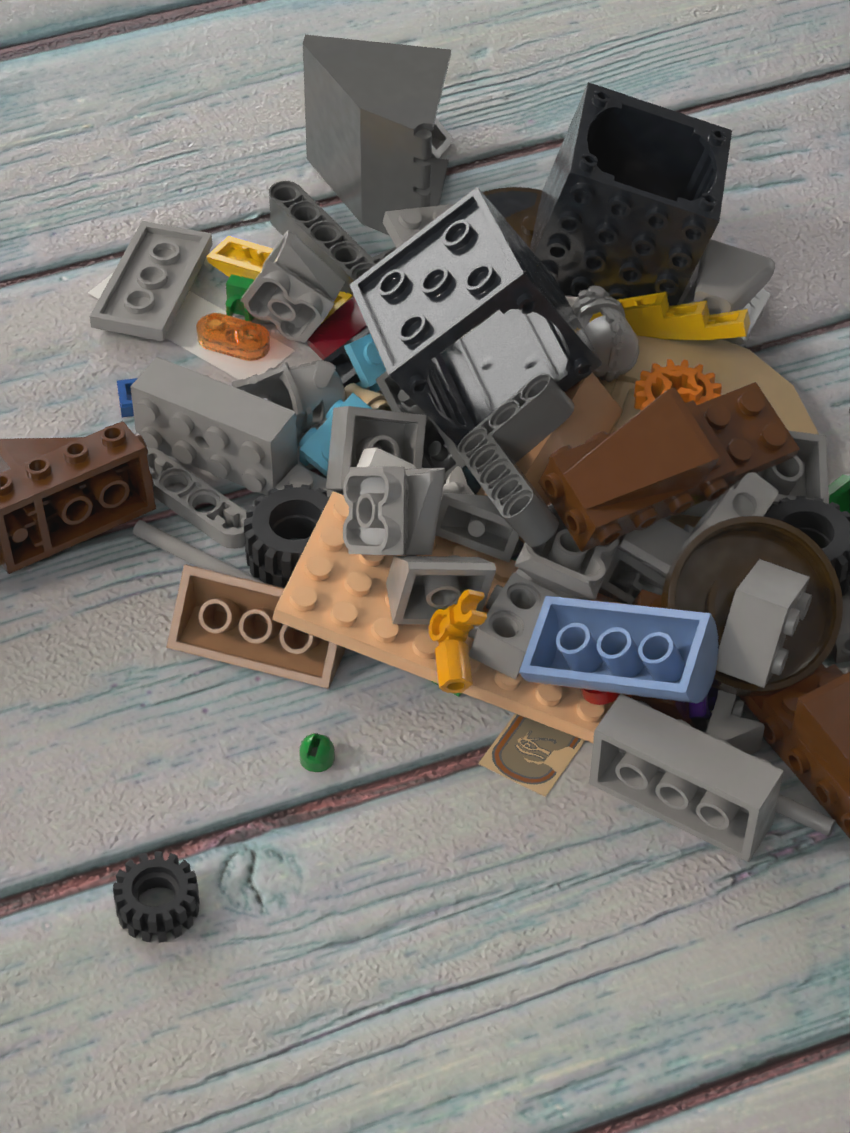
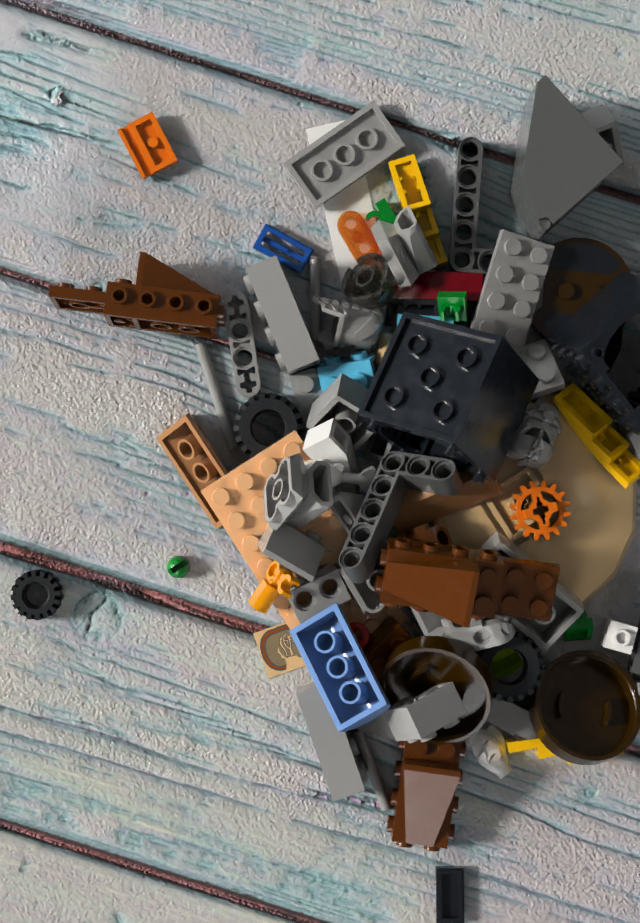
camera: 35 degrees right, 40 degrees up
none -> clear smoke cylinder [342,253,398,310]

